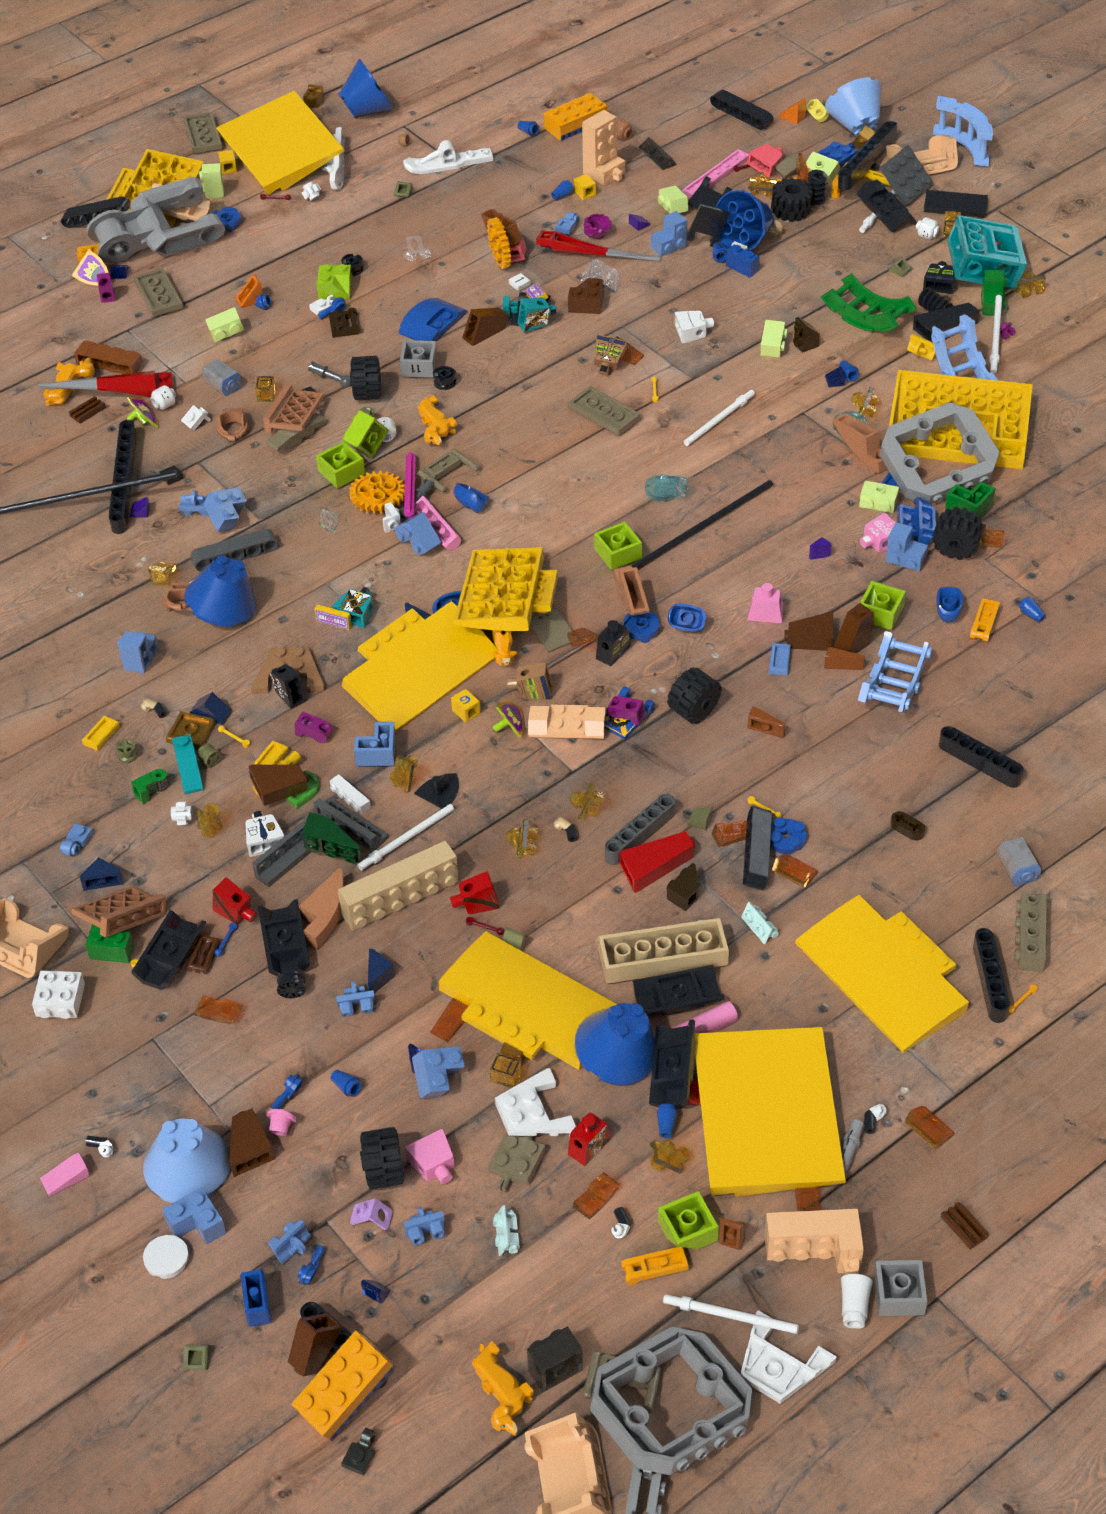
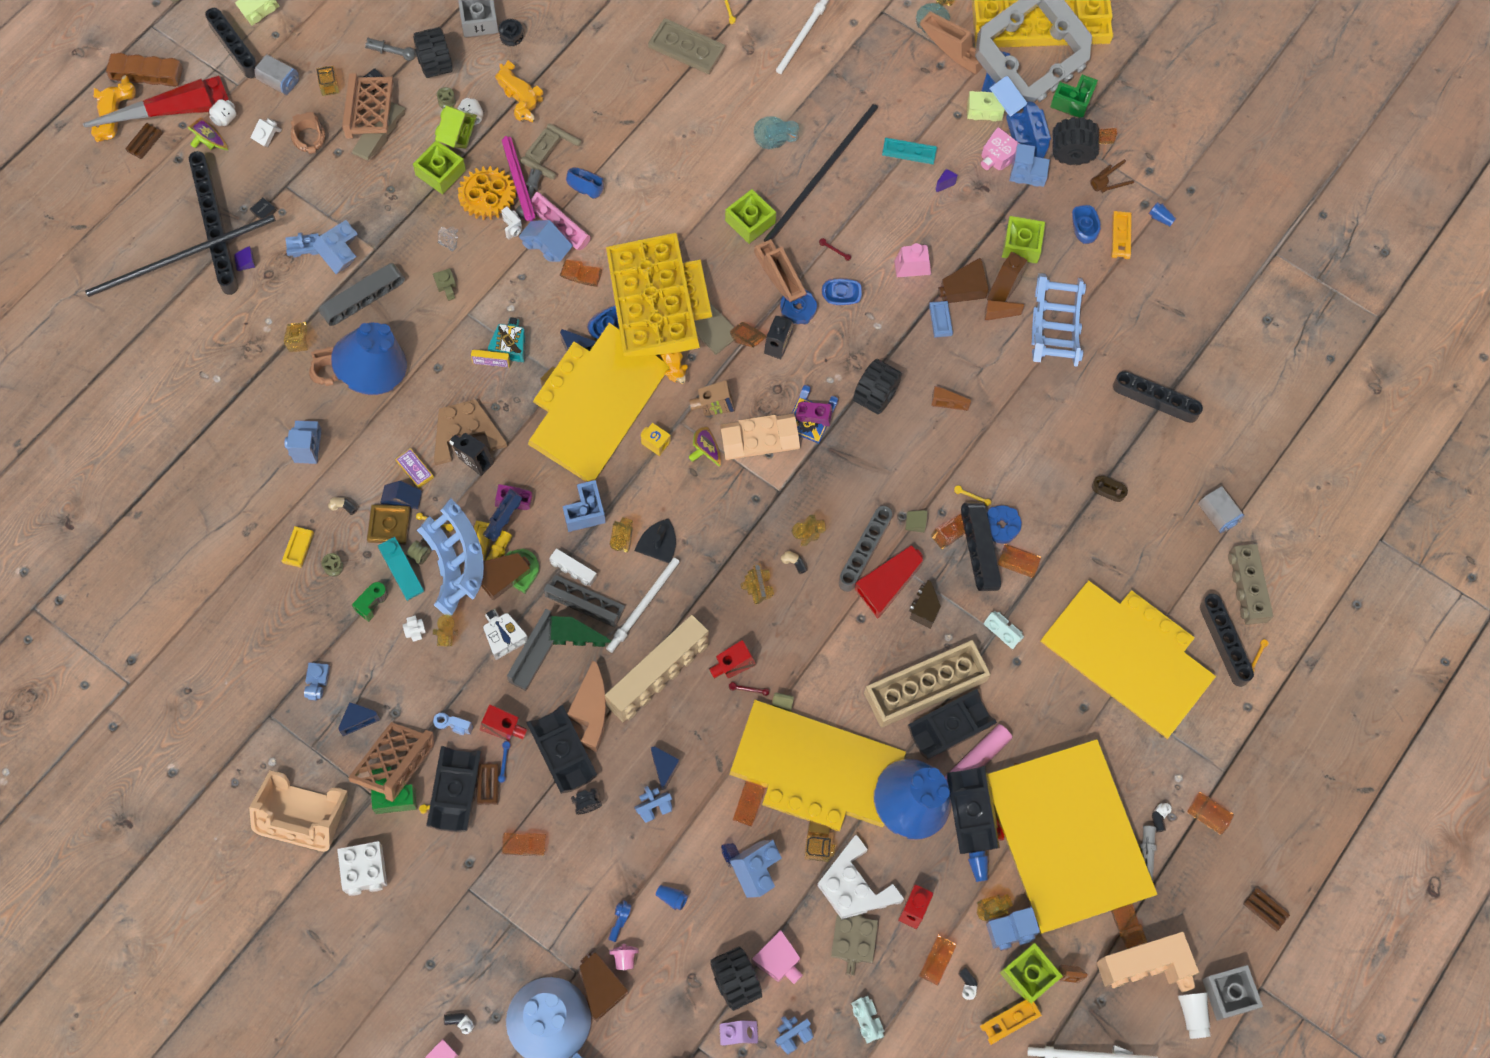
camera: 20 degrees left, 20 degrees up
none -> black beam [205,8,257,78]
none -> tile [395,448,434,489]
none -> light blue fence [417,498,484,618]
none -> olive plate [433,268,456,301]
none -> light blue plate [433,713,473,735]
none -> dark blue hinge [483,488,522,542]
none -> clear orange slope [560,260,602,287]
none -> dark red hinge [819,238,851,261]
none -> teal tile [882,137,937,165]
none -> medium blue brick [986,907,1040,951]
none -> light blue slope [990,76,1027,117]
none -> reddish brown plant [1090,159,1134,193]

